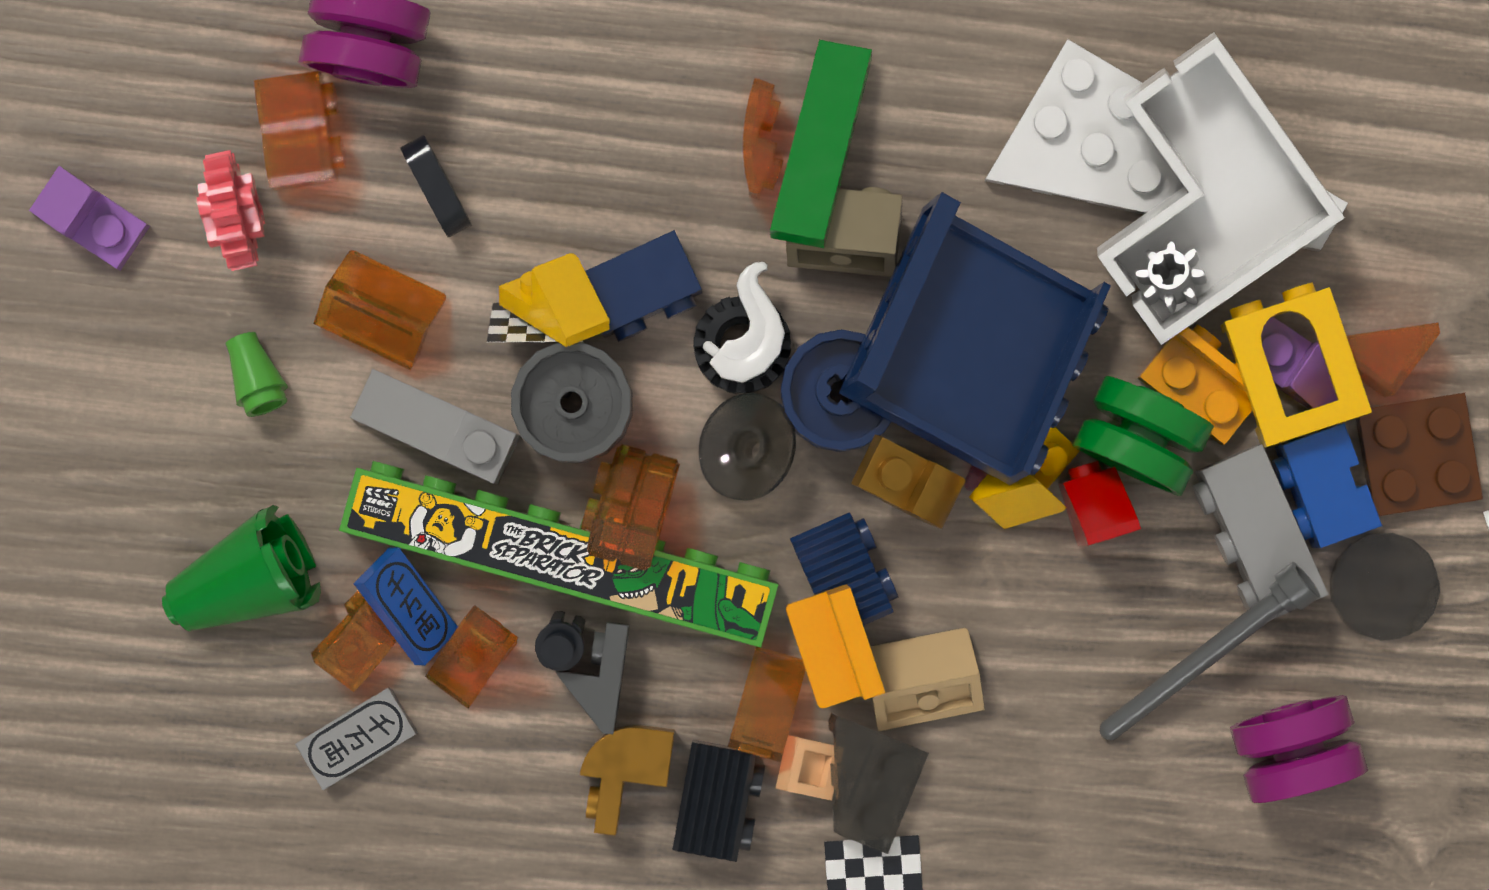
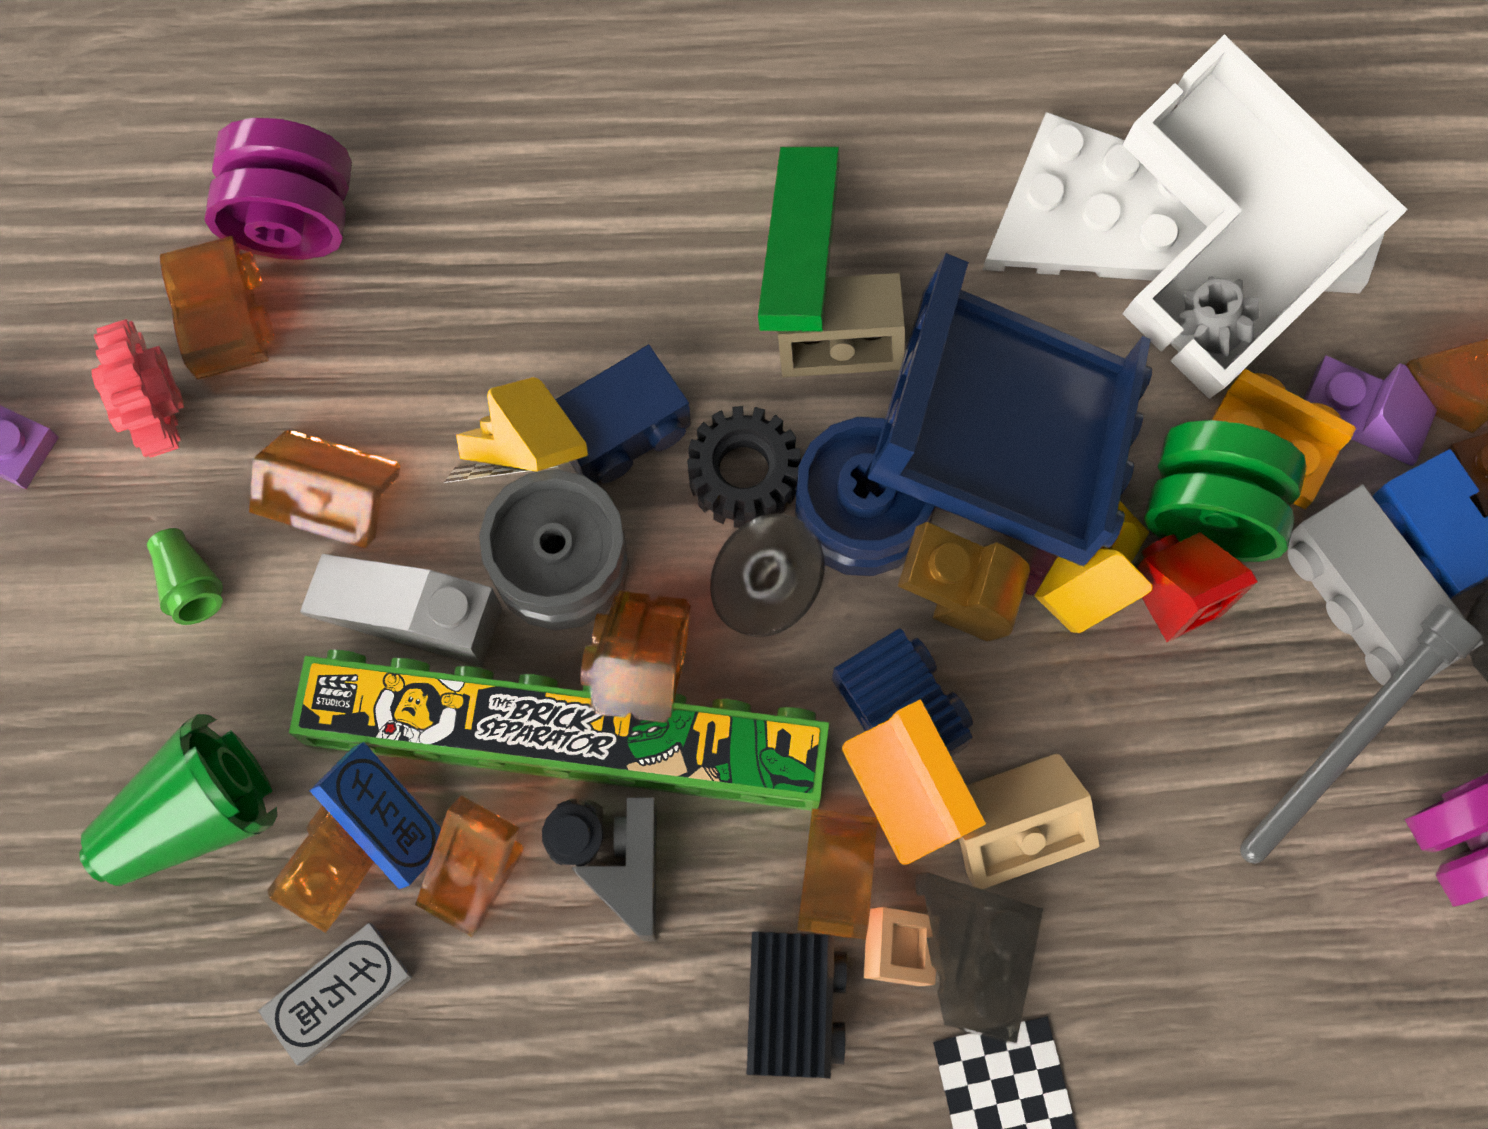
camera: 10 degrees left, 15 degrees down
black beam [400,135,472,238] -> none
pearl gold brick [580,725,675,836] -> none
white piece [703,262,785,383] -> none
clear orange slope [743,78,784,200] -> none
yellow panel [1220,282,1372,448] -> none

